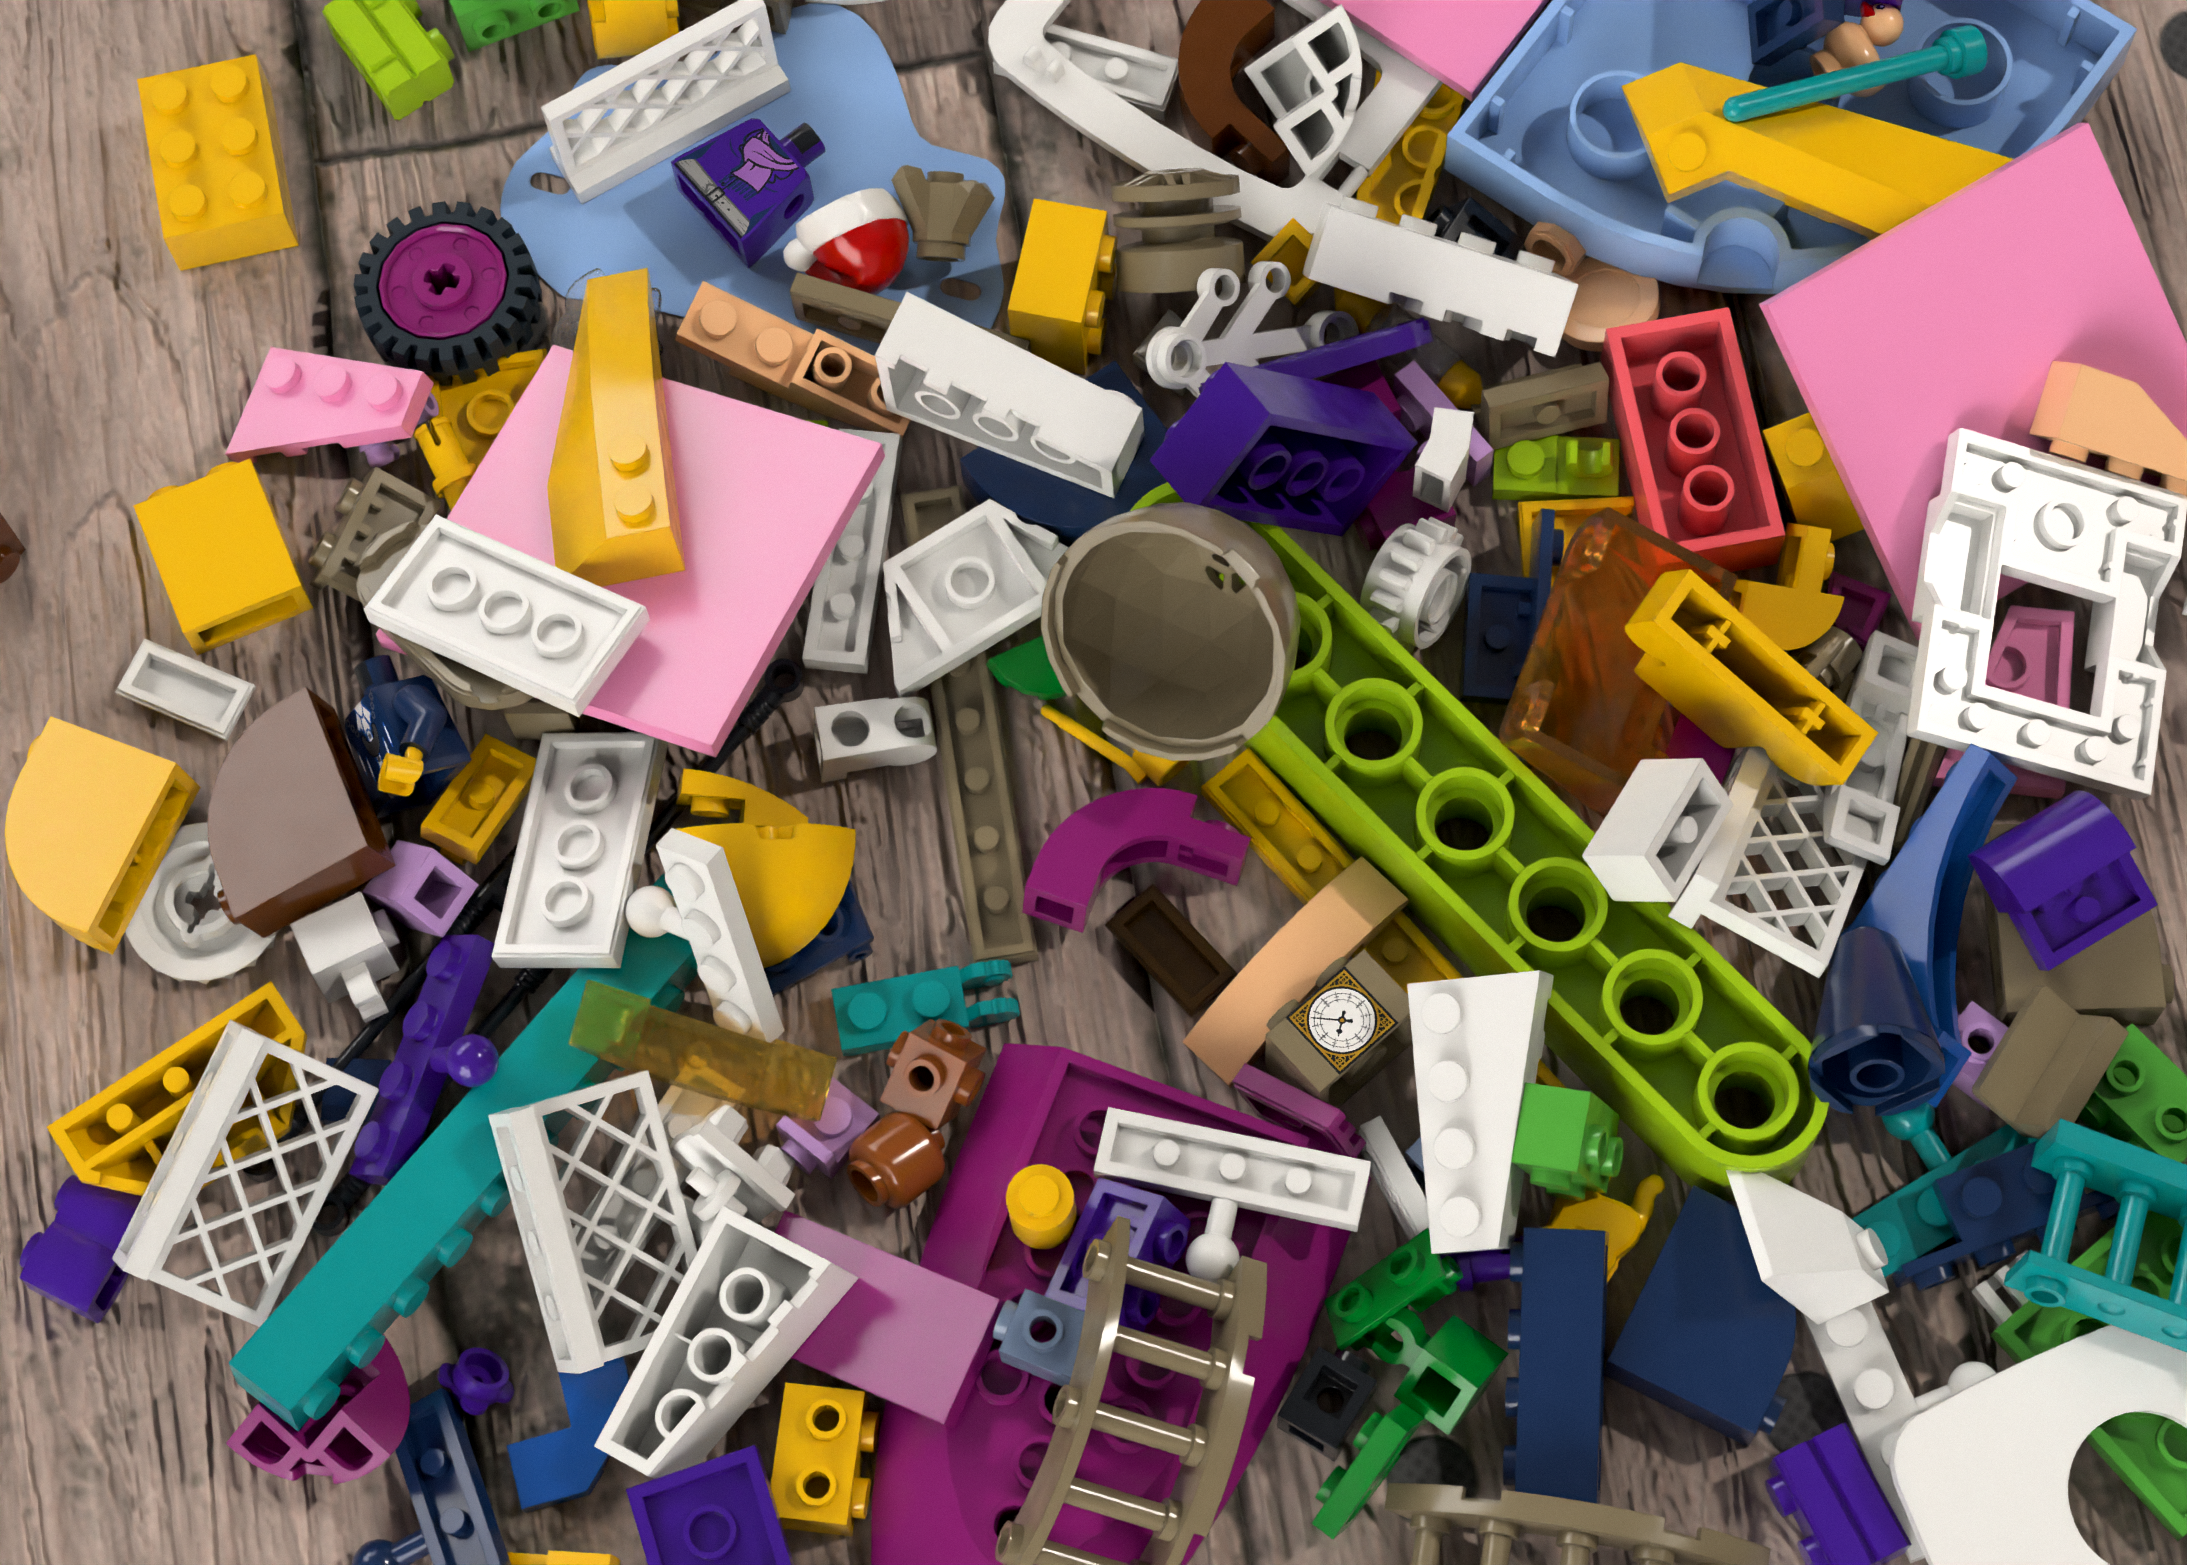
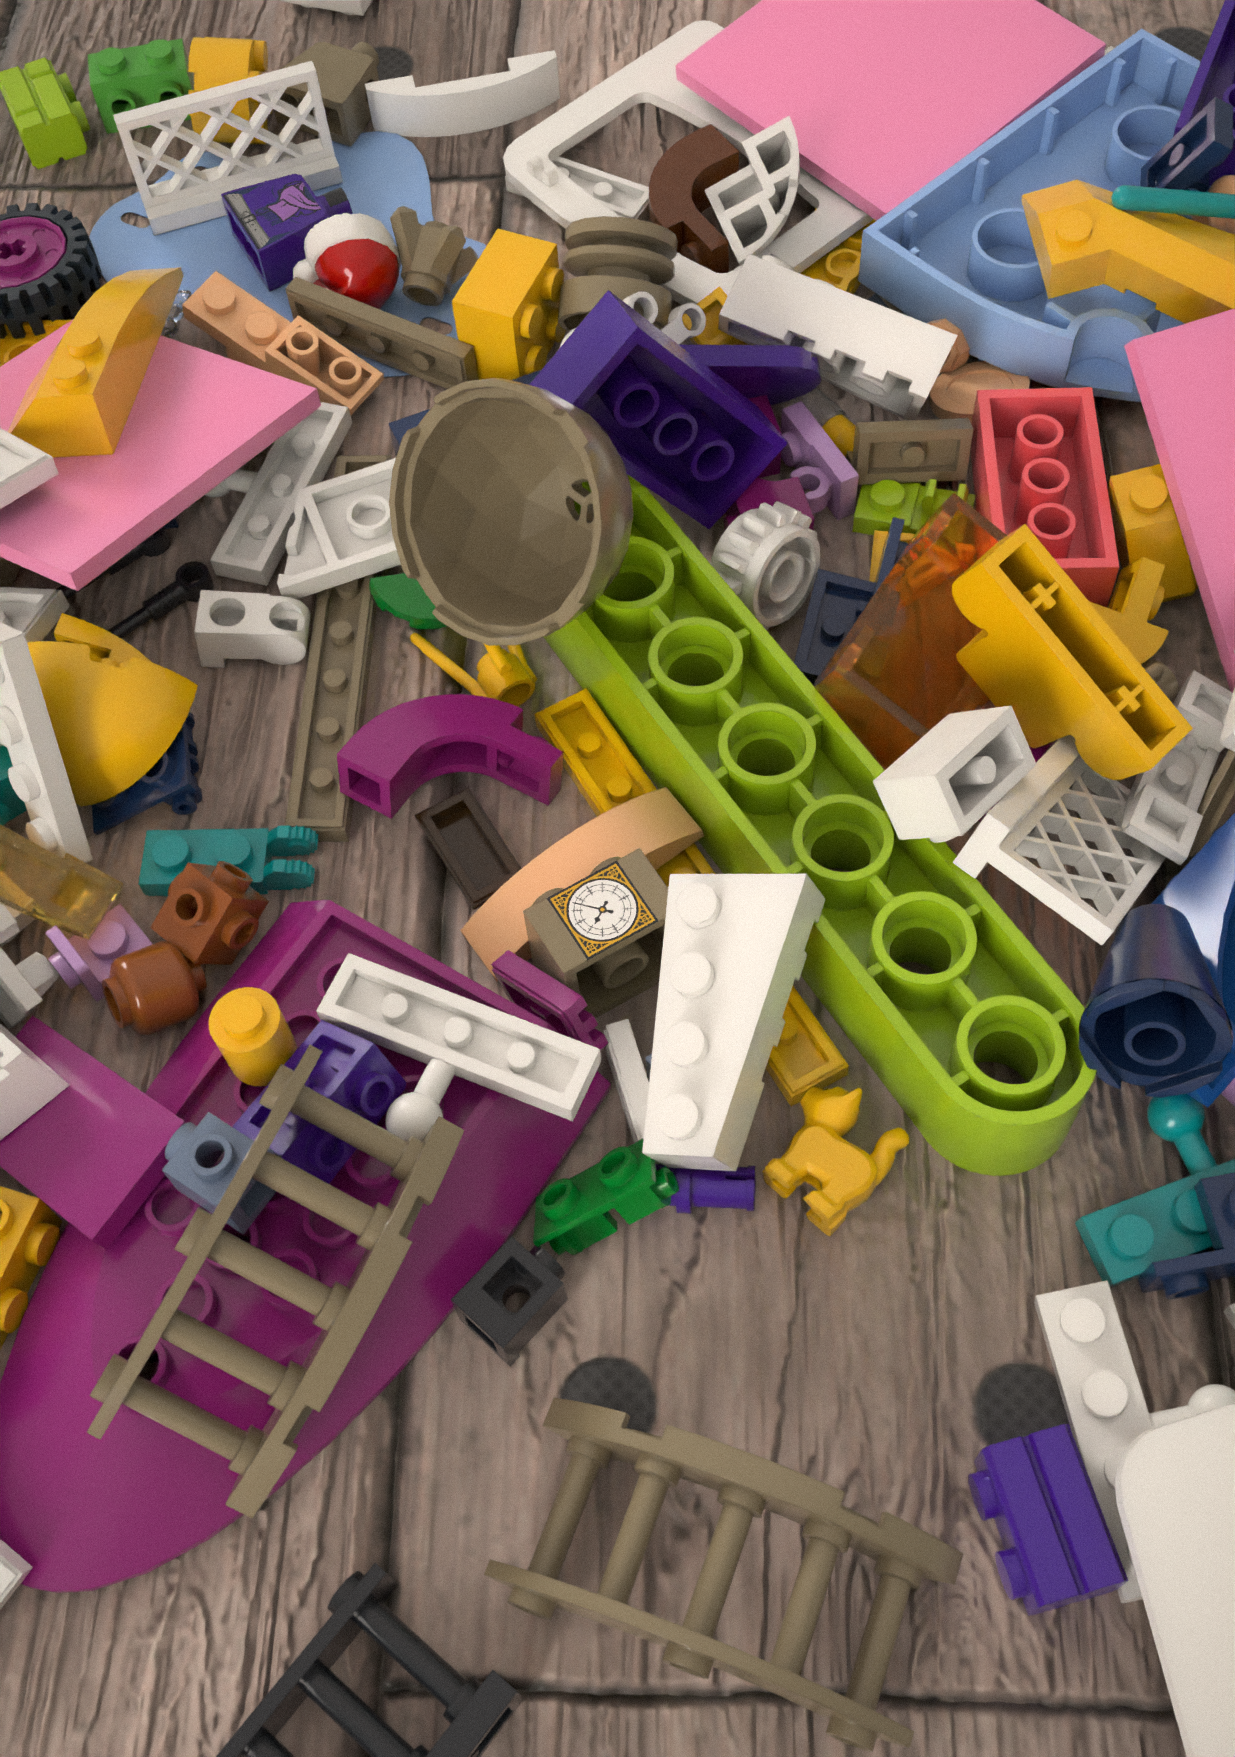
camera: 10 degrees right, 10 degrees down
white wedge [875,292,1145,498] -> none
green wing [1311,1402,1428,1539] -> none
green brick [1371,1307,1509,1435] -> none
white piece [1413,407,1474,512] -> none
dark blue brick [1503,1227,1609,1504] -> none
bright green brick [1511,1082,1624,1201] -> none
dark blue brick [1604,1185,1796,1447] -> none
white slope [1726,1170,1889,1325] -> none
magenta tile [1826,571,1892,654] -> none

